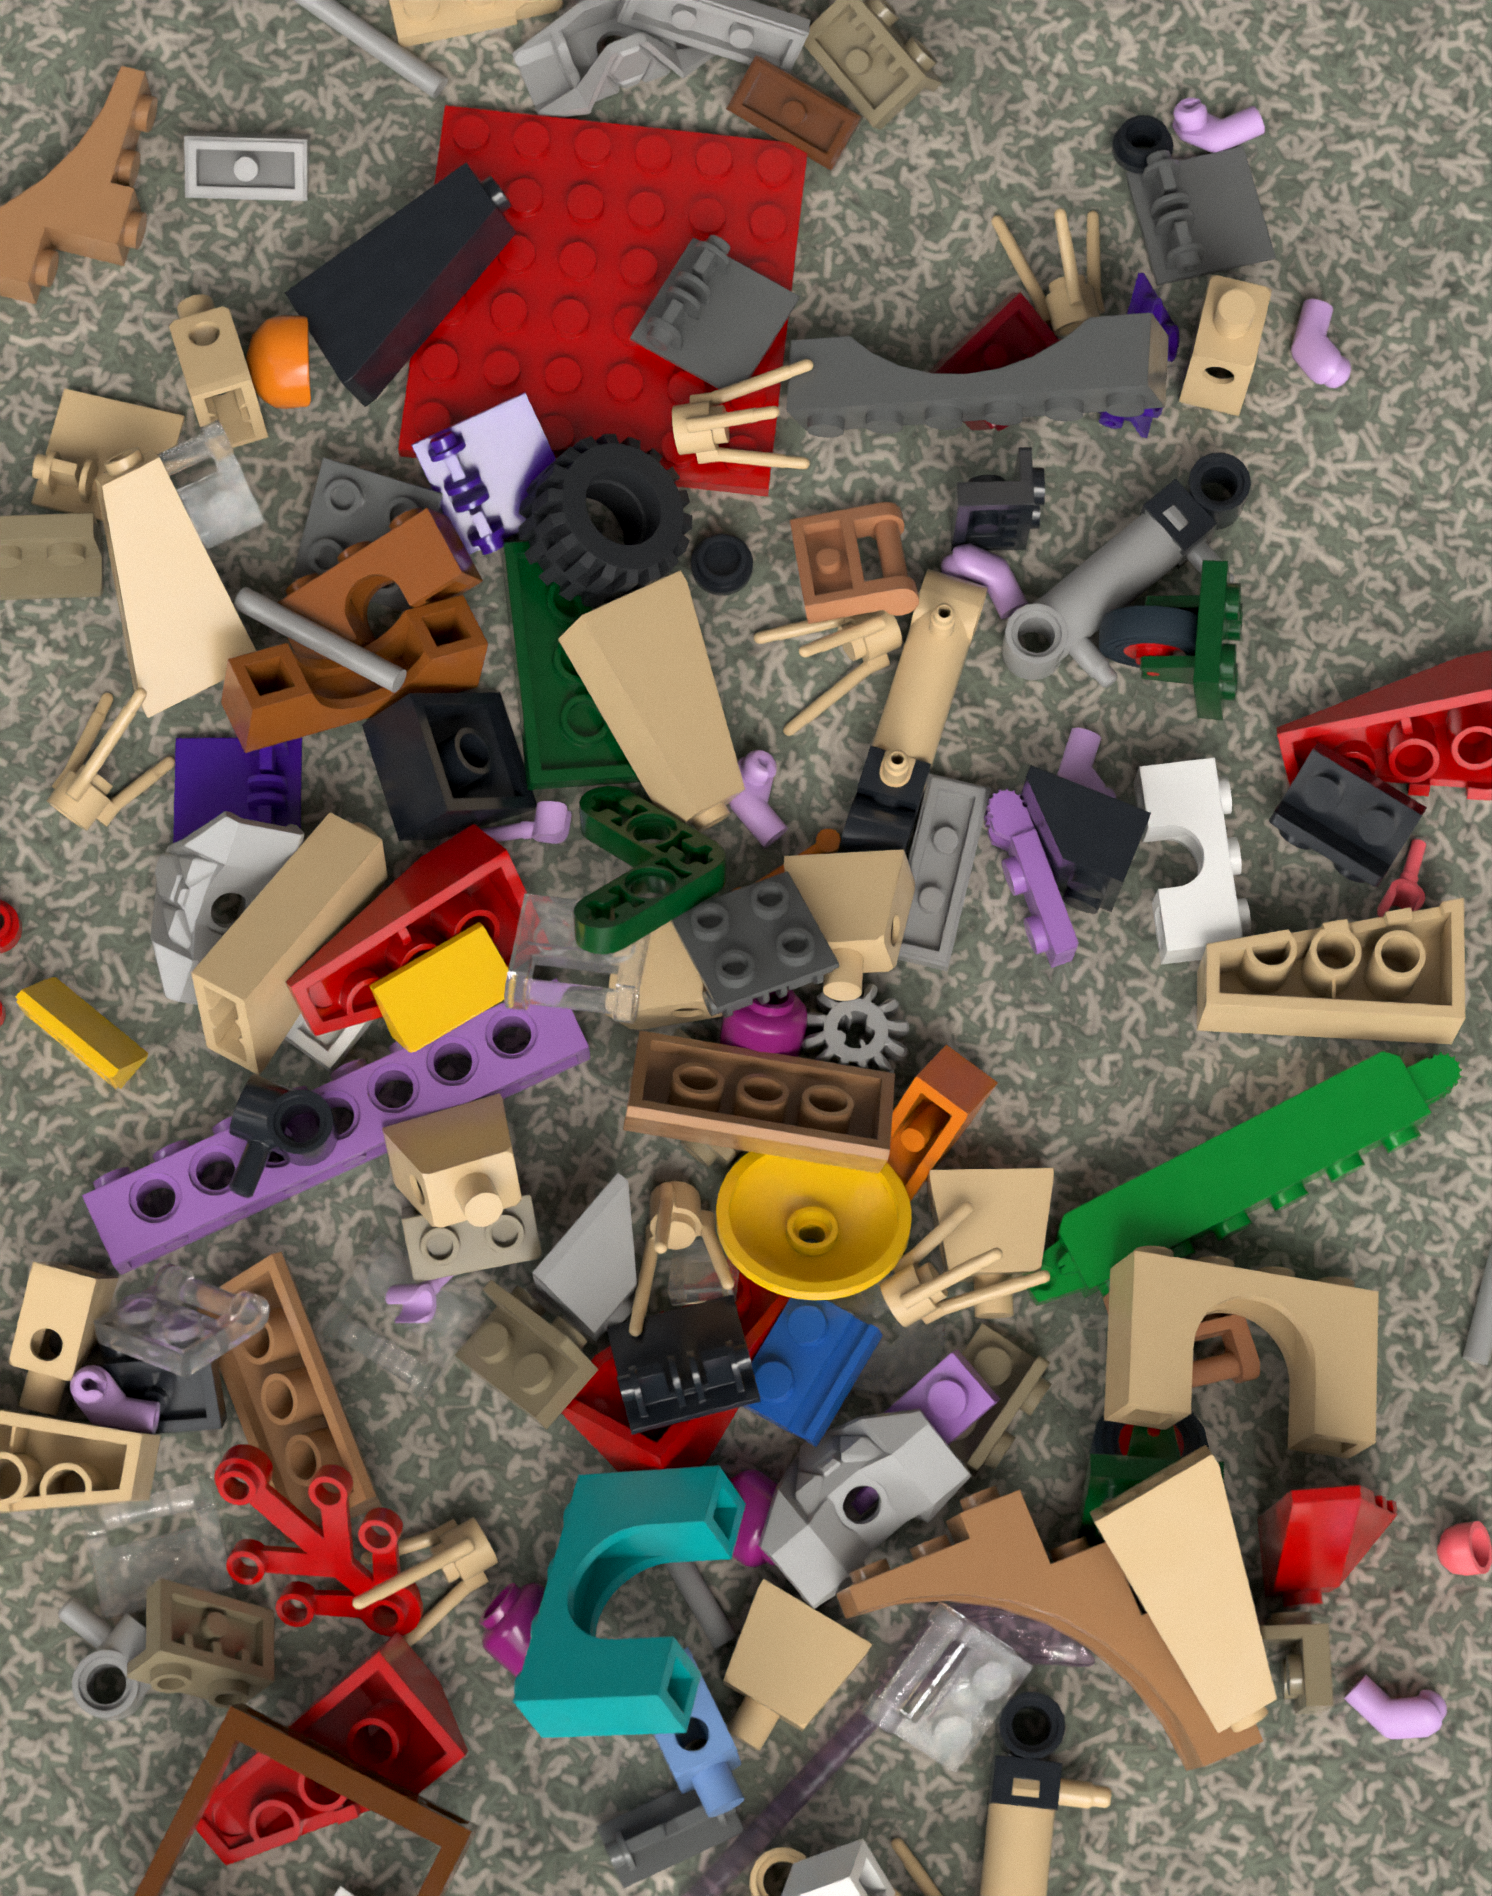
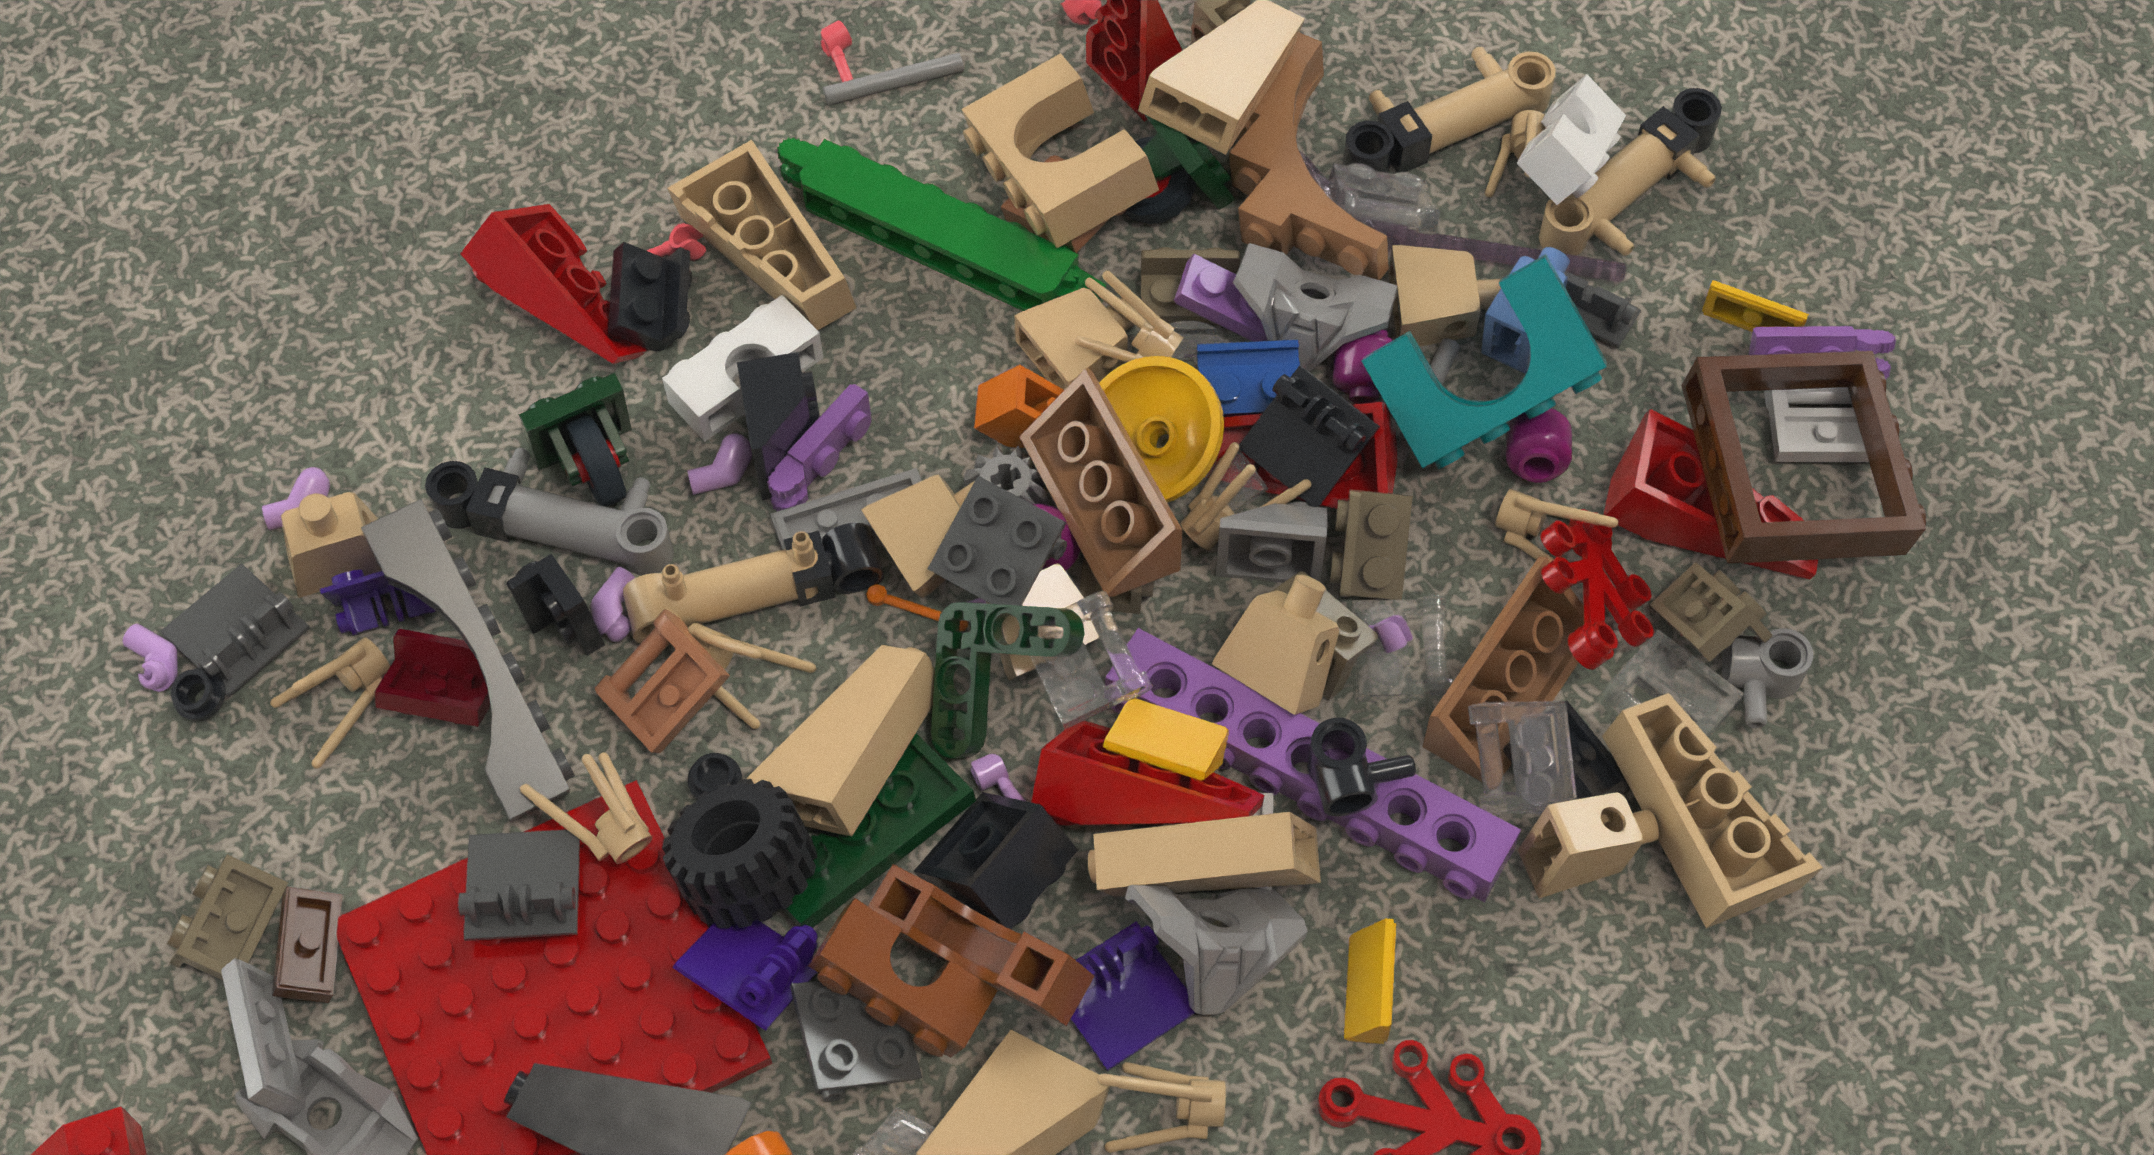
camera: 120 degrees left, 15 degrees down
lavender arm [70,1365,160,1434] -> none
light grey bar [234,587,407,693] -> none
lavender arm [729,750,788,848] -> none

